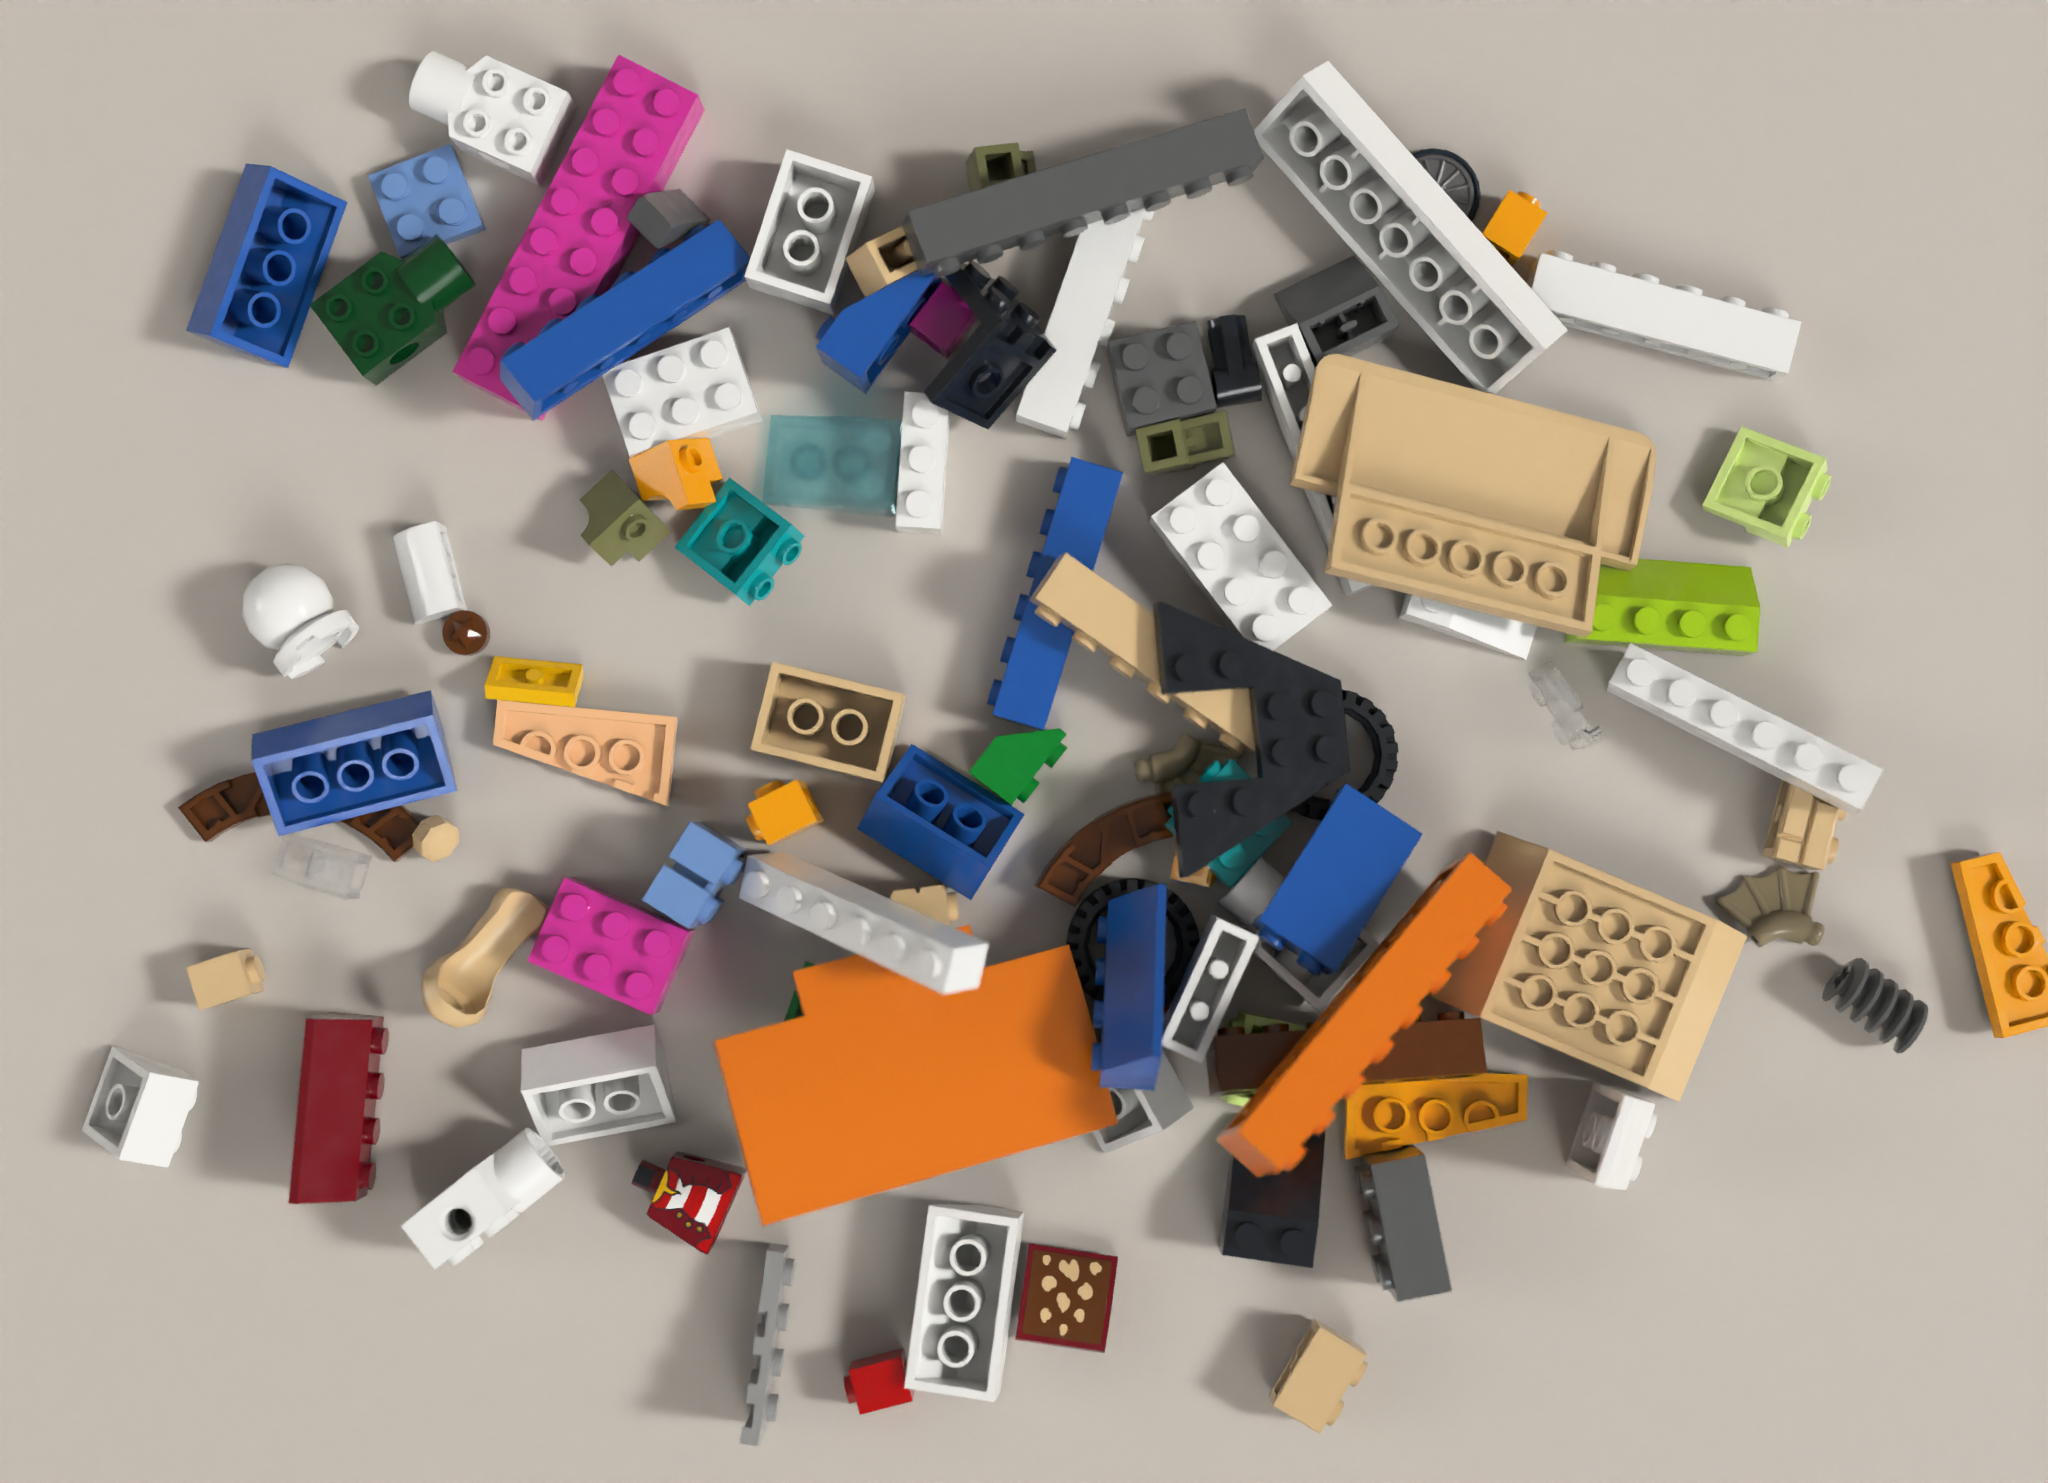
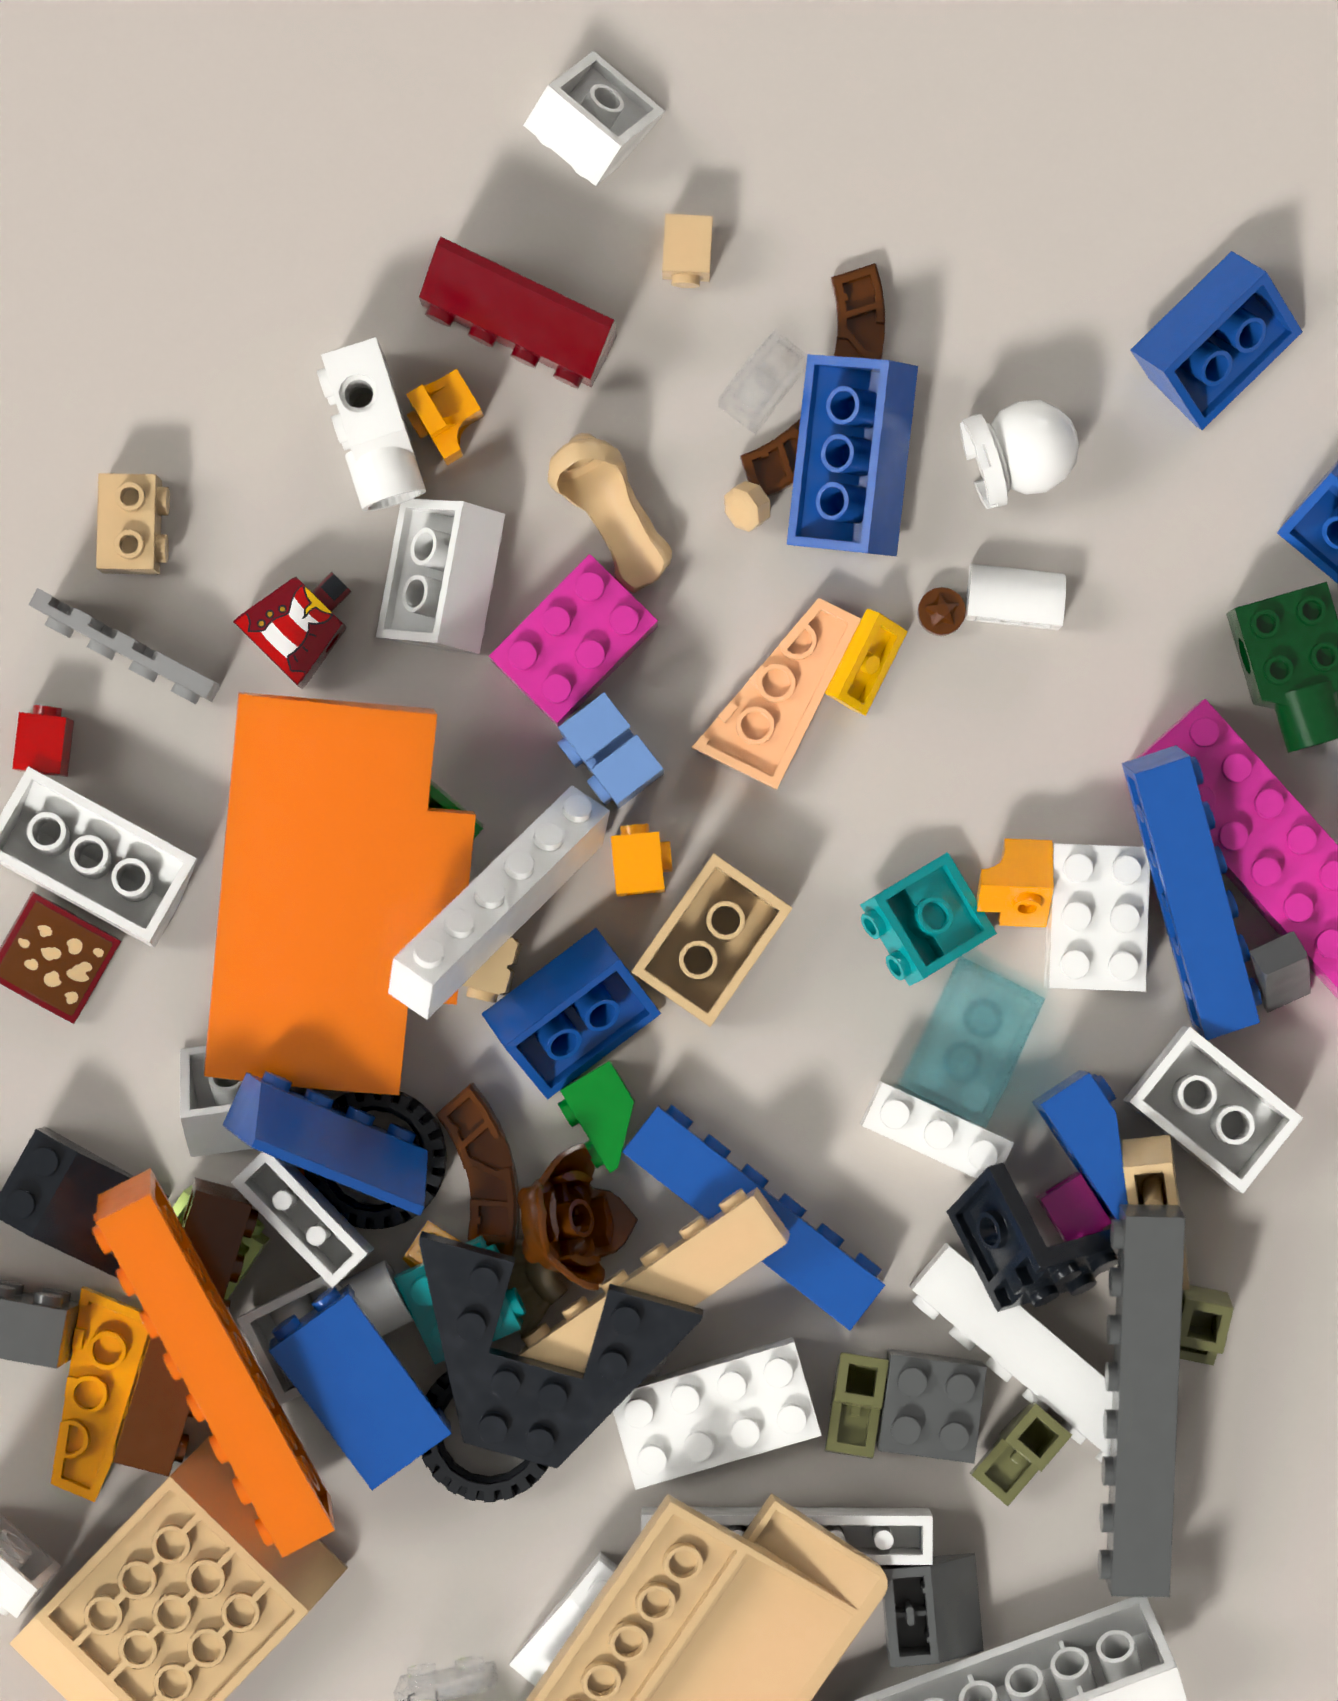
camera: 115 degrees right, 0 degrees up
olive brick [580,470,671,567] -> none
black piece [1207,314,1262,408] -> none
none -> tan brick [96,473,170,575]
none -> light orange brick [406,369,484,466]
none -> reddish brown brick [518,1143,638,1291]
none -> olive brick [970,1402,1072,1506]
none -> blue slope [1130,251,1303,430]

